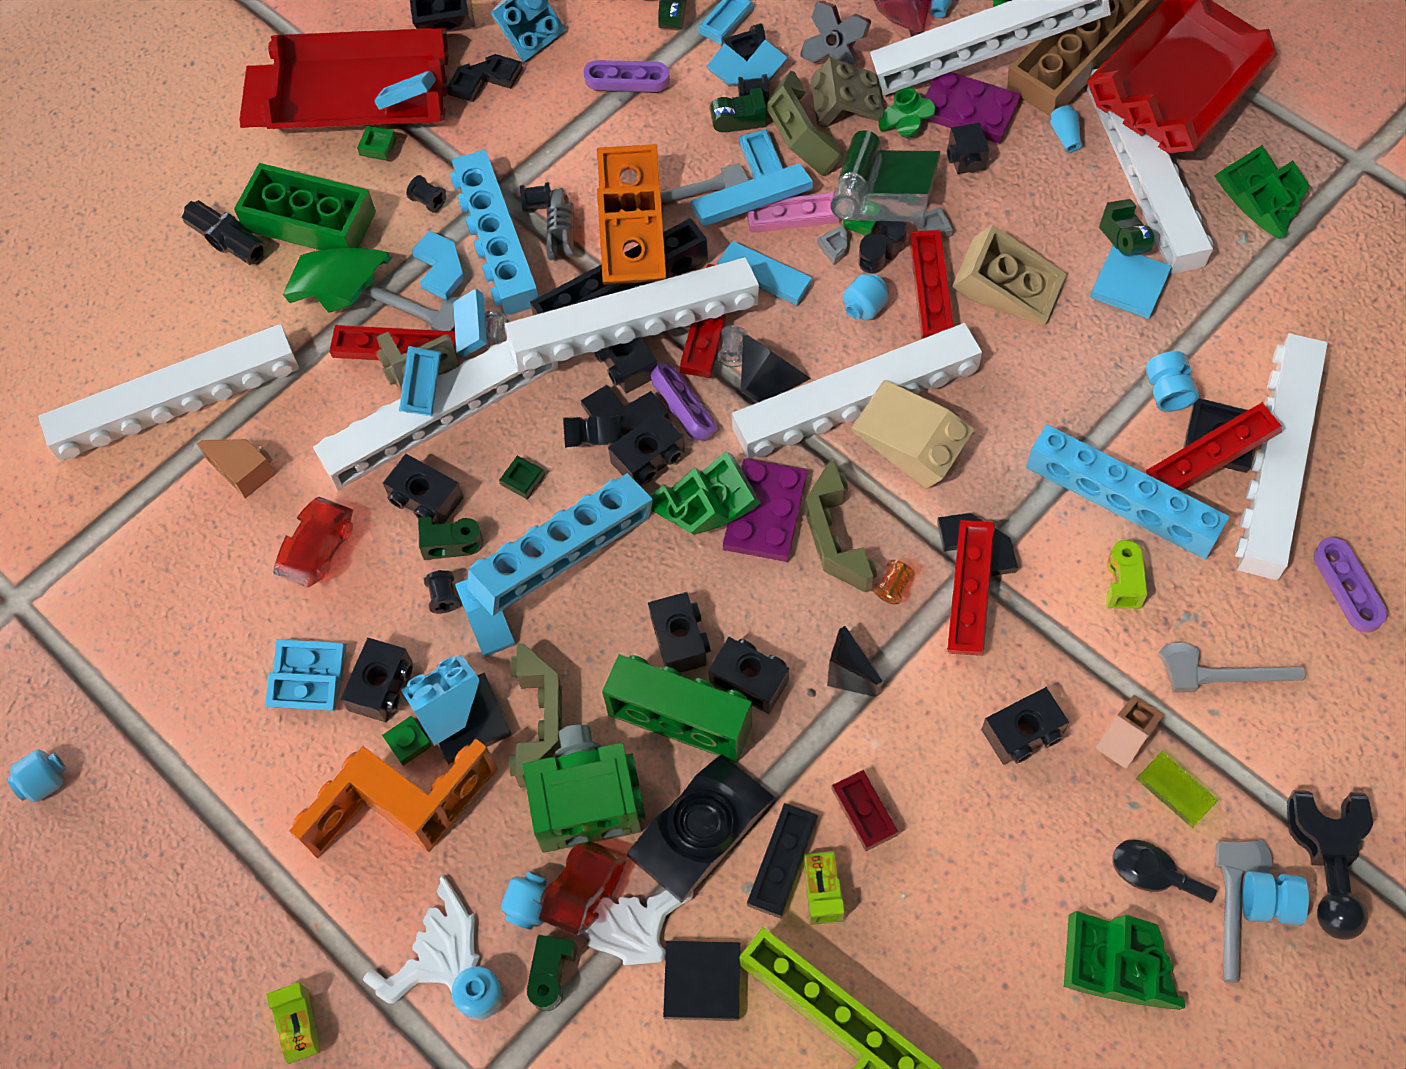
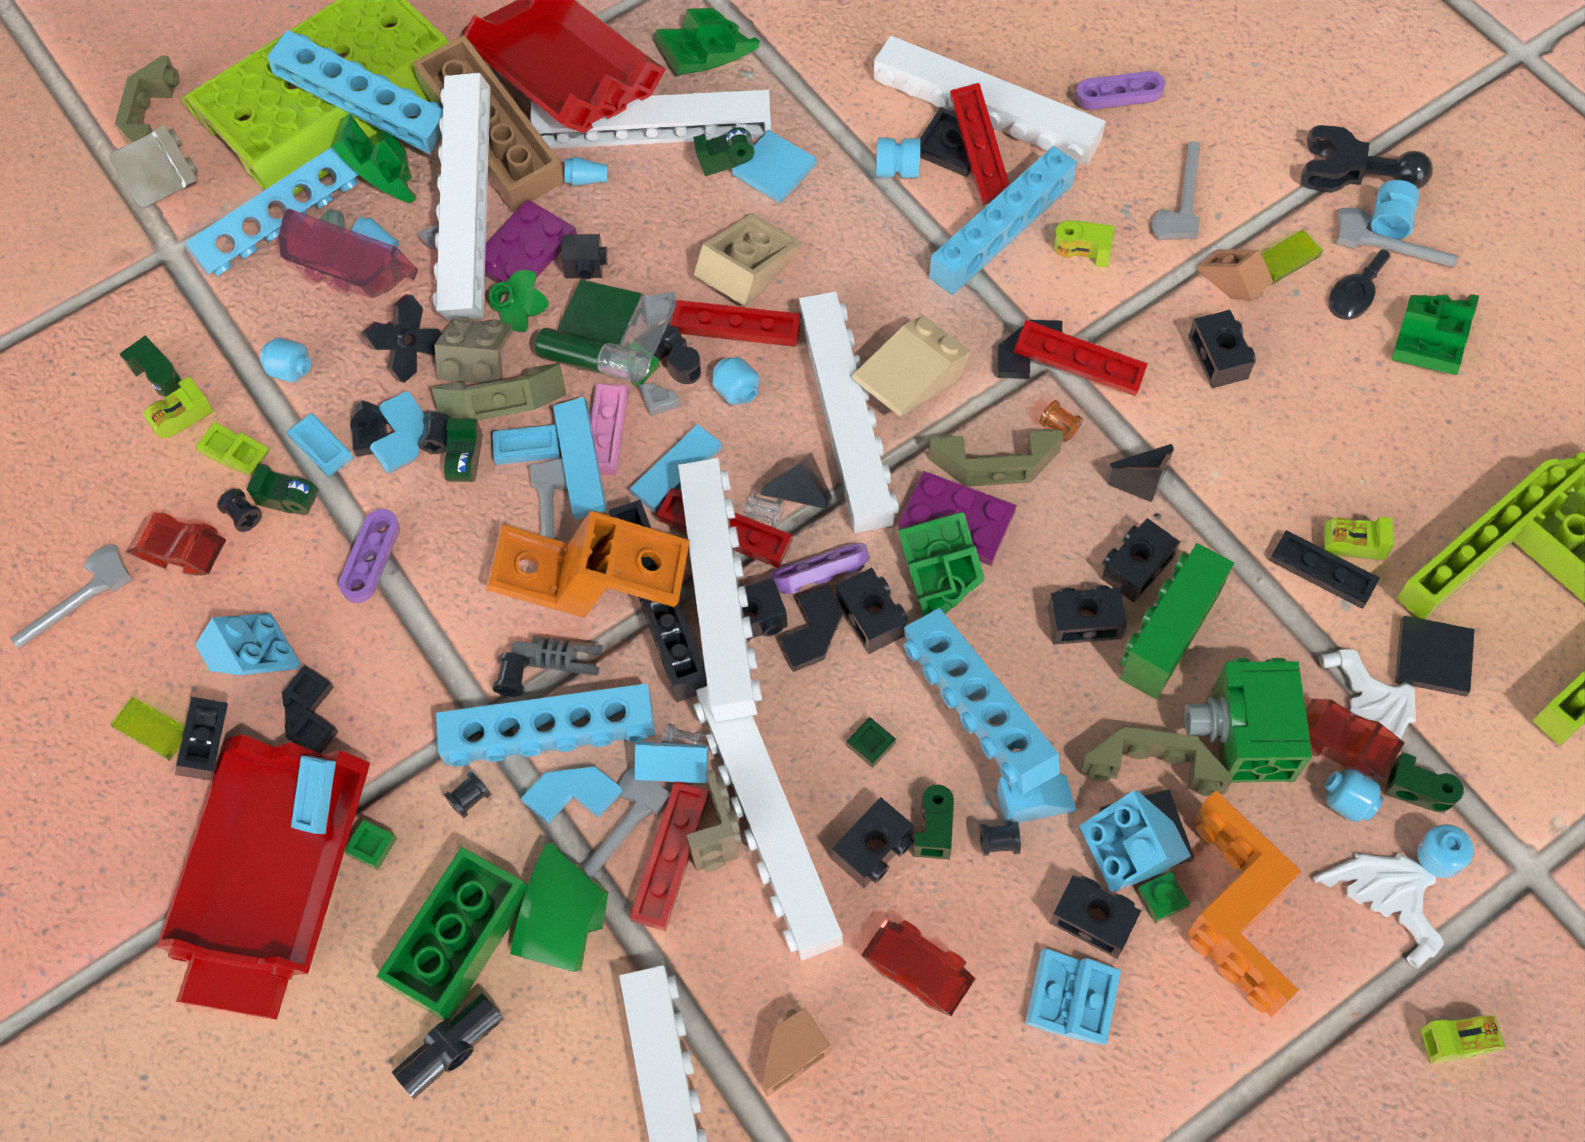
camera: 80 degrees left, 0 degrees up
medium azure tile [399,346,441,417] -> none
black leg [563,415,624,448] -> none
black slope [627,754,776,903] -> none
dark red plate [831,769,898,852] -> none

